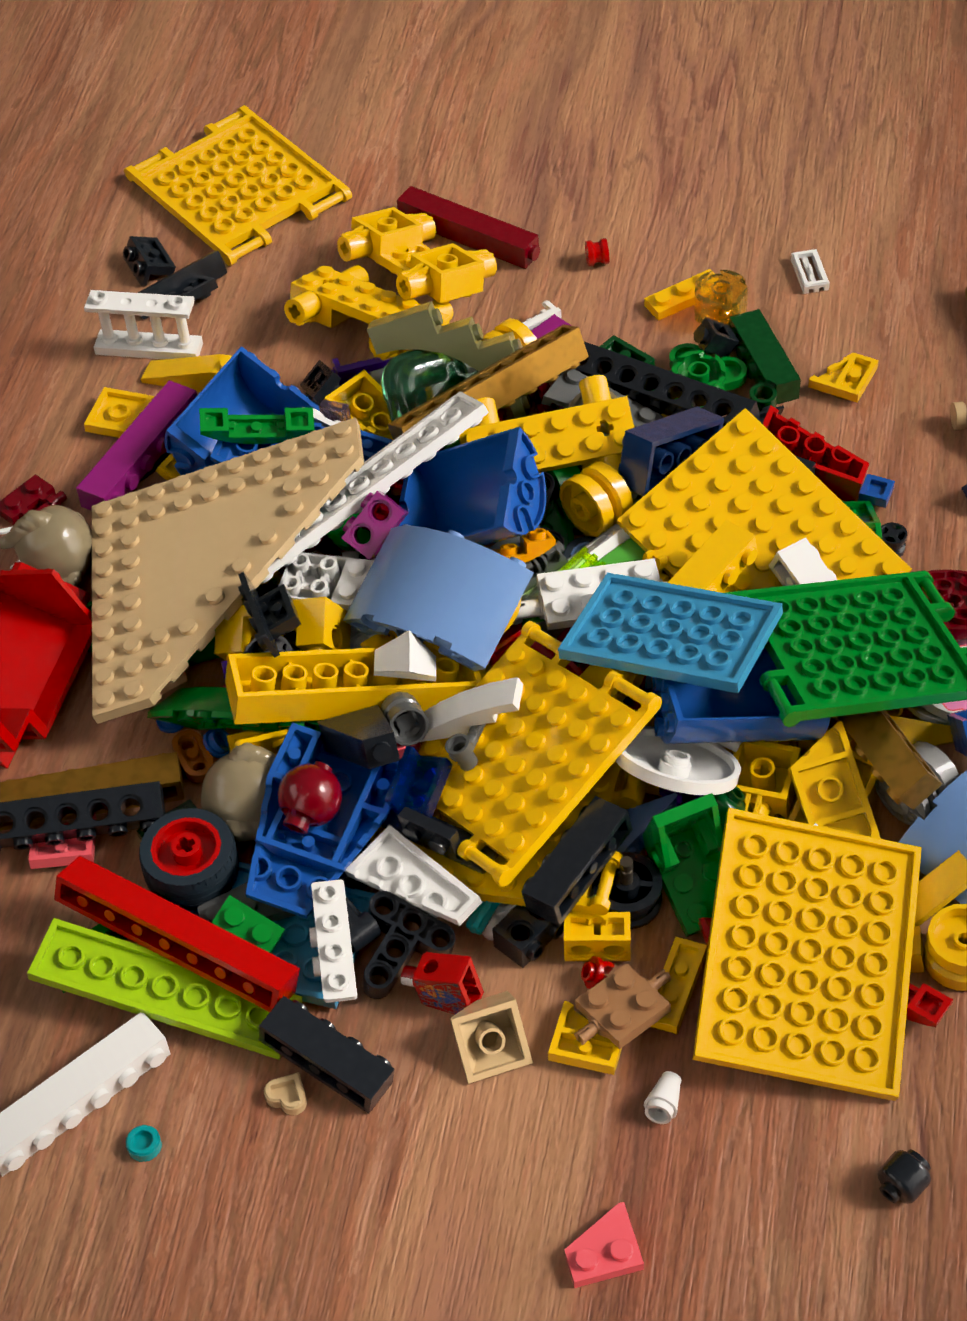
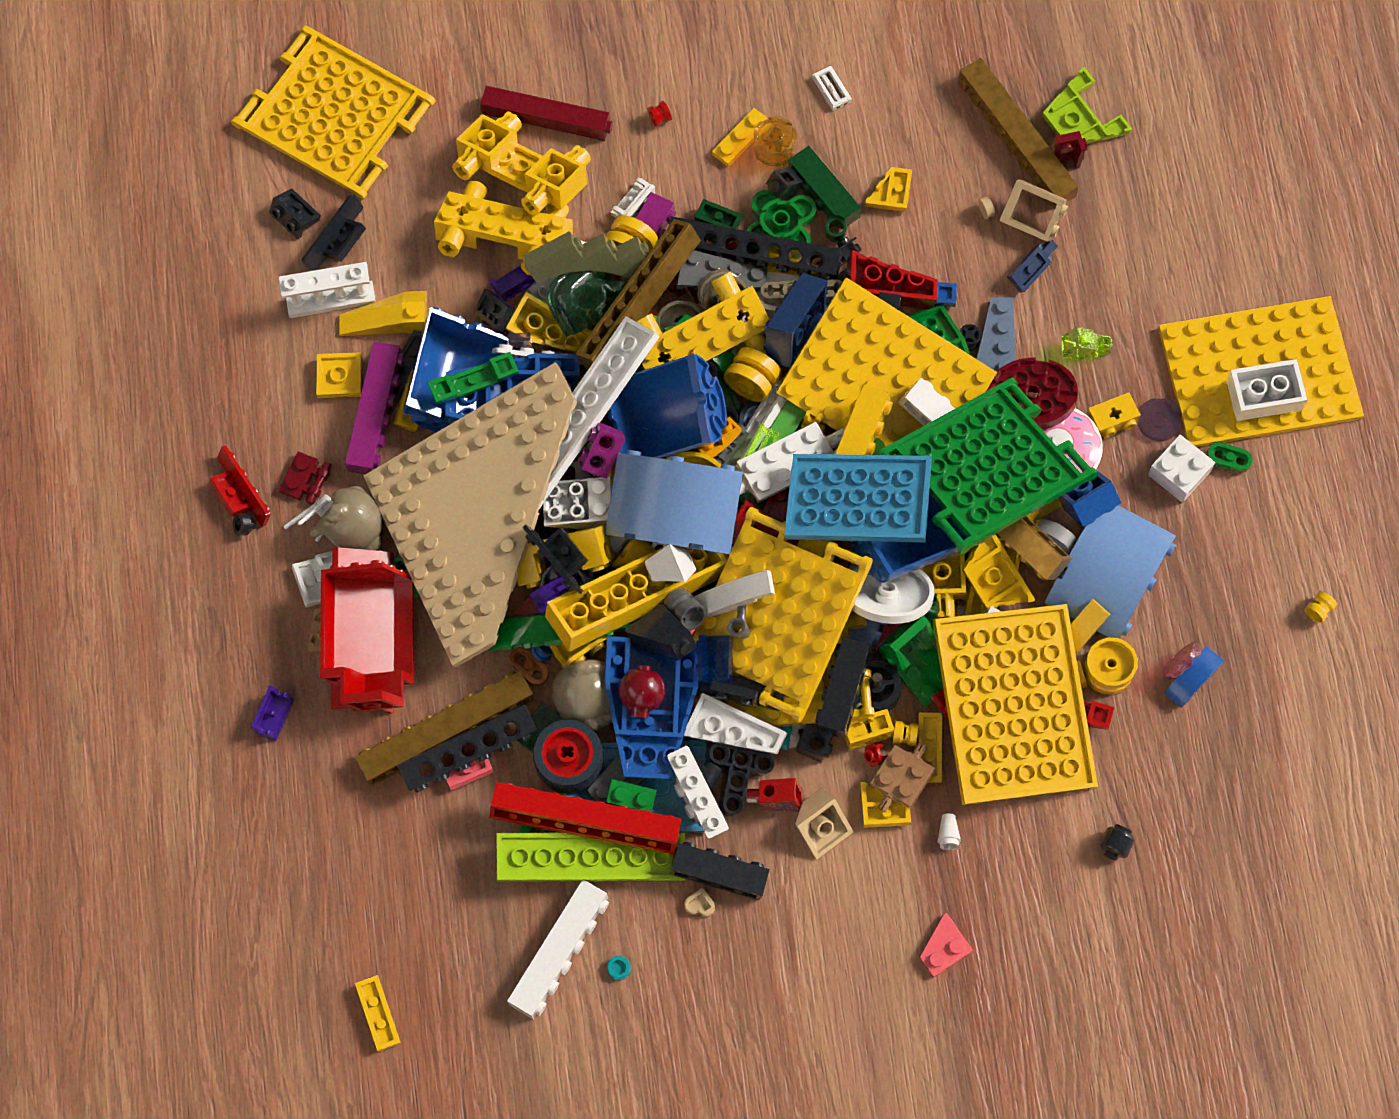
camera: 20 degrees left, 20 degrees up
none -> yellow wheel [893,721,919,747]
none -> sand blue wing [977,298,1016,372]

